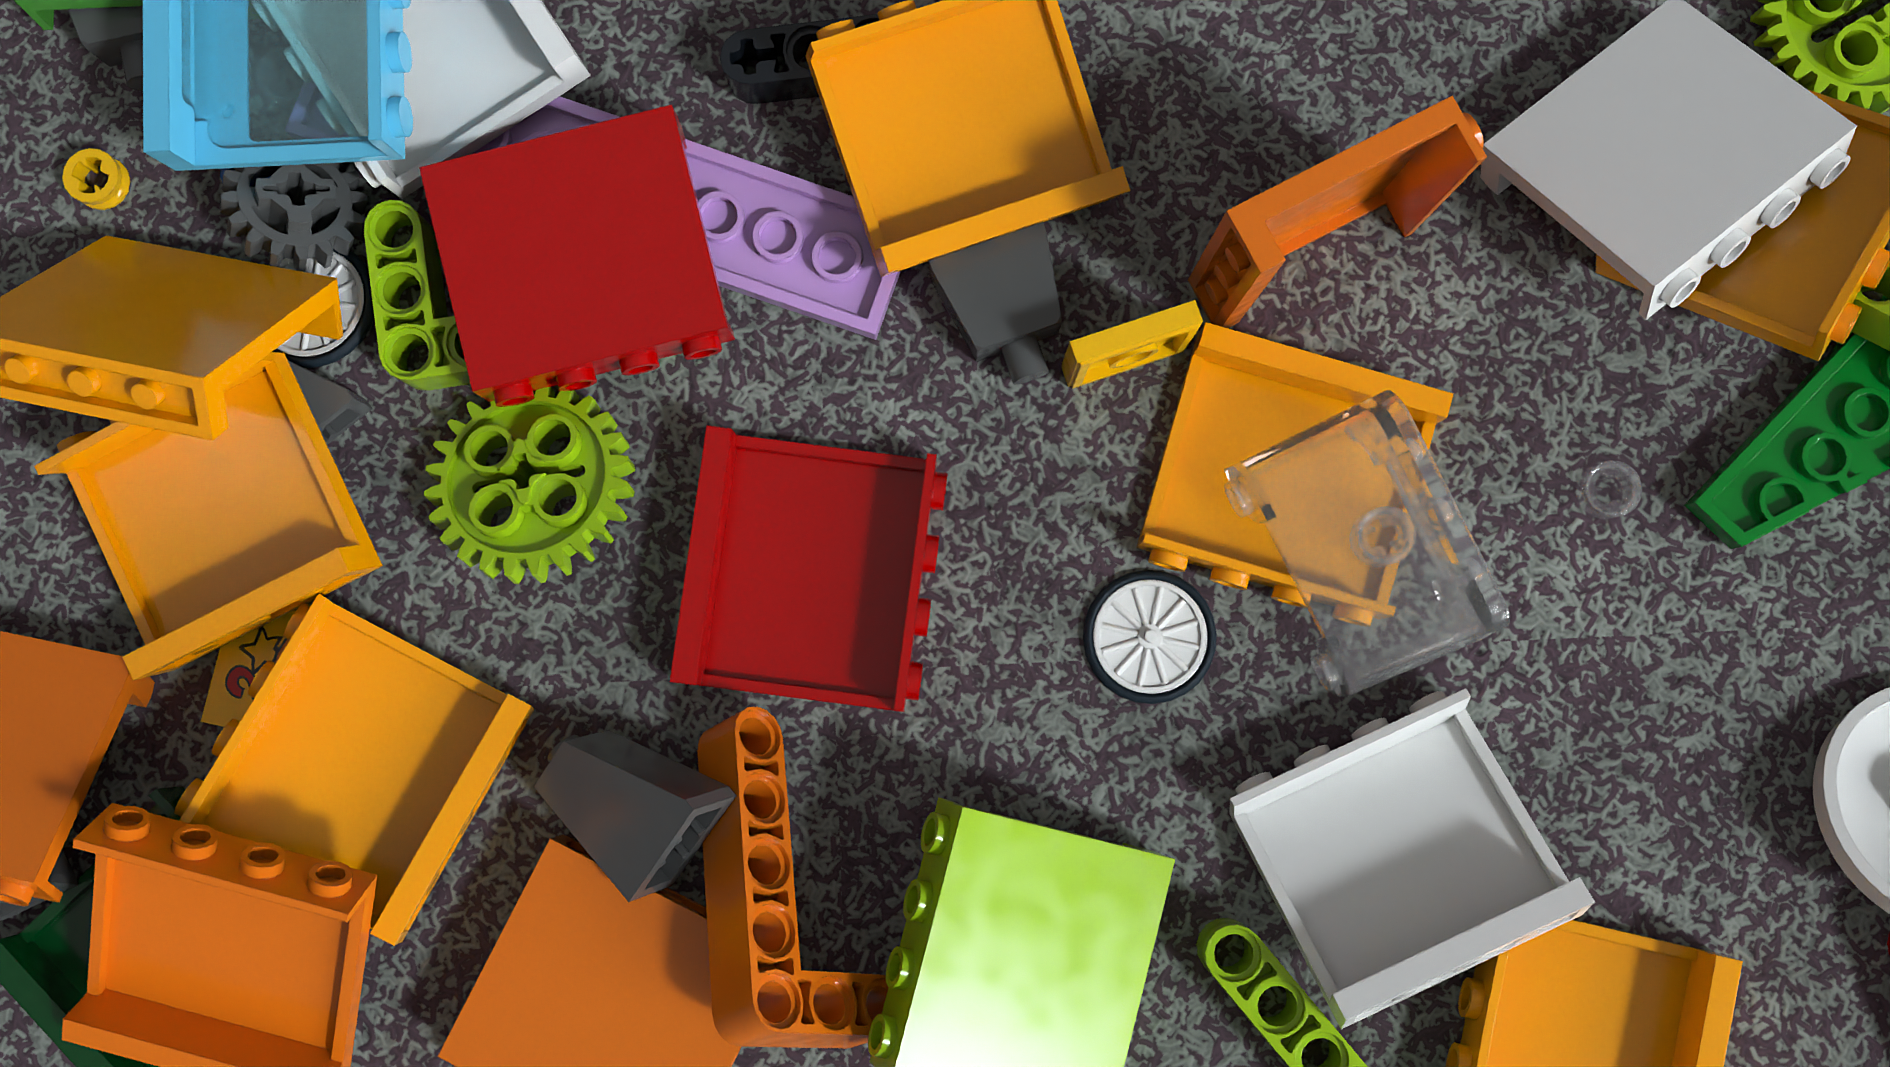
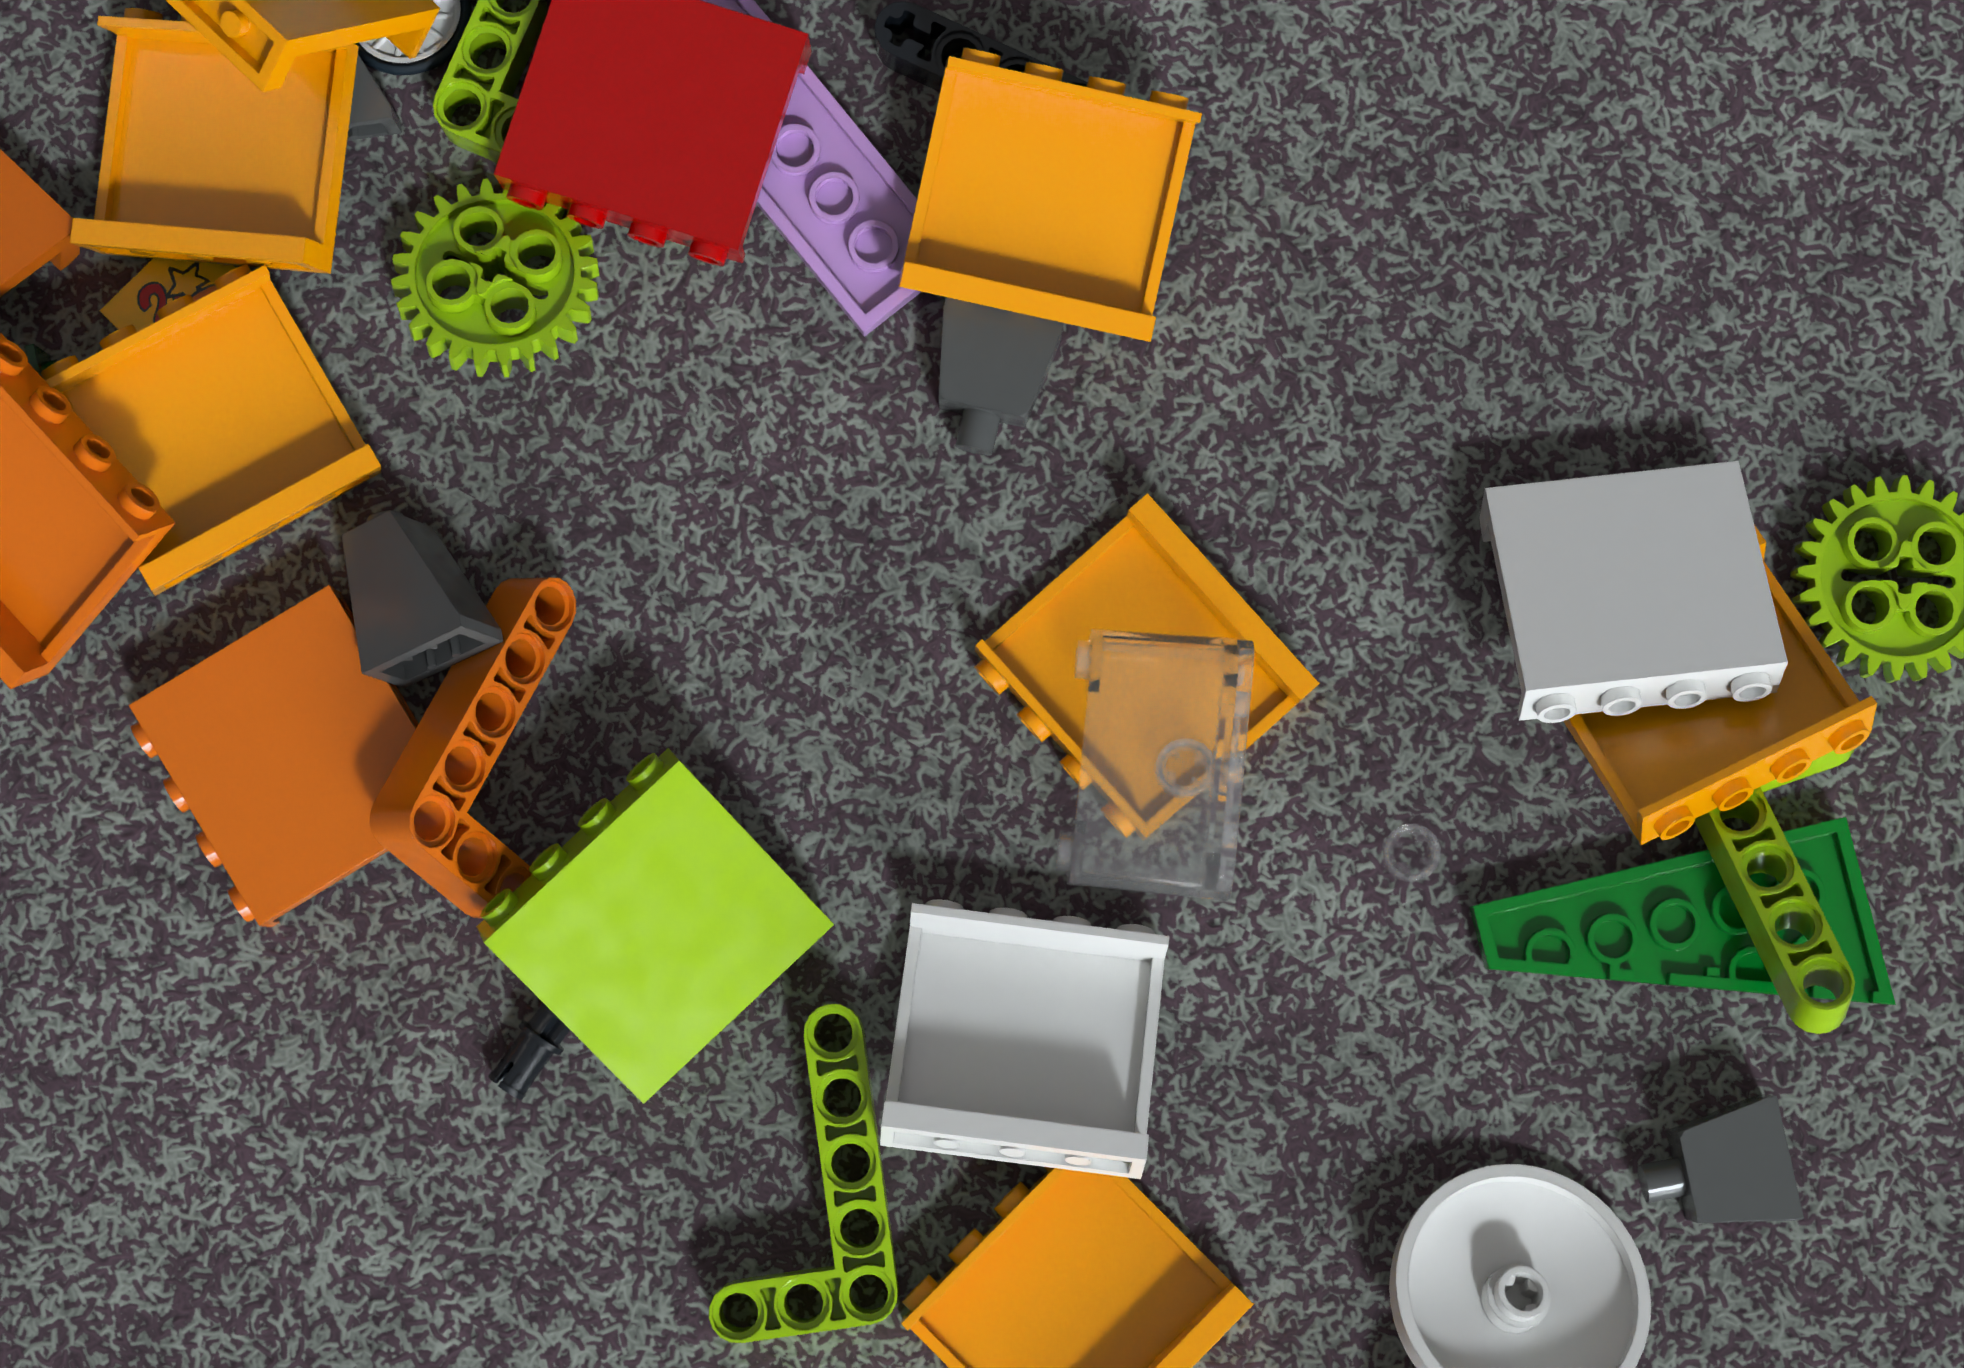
camera: 30 degrees right, 0 degrees up
red panel [670,425,948,712] -> none
yellow tile [1061,300,1203,389] -> none
white wheel [1083,570,1217,704] -> none
orange panel [1188,95,1487,328] -> none

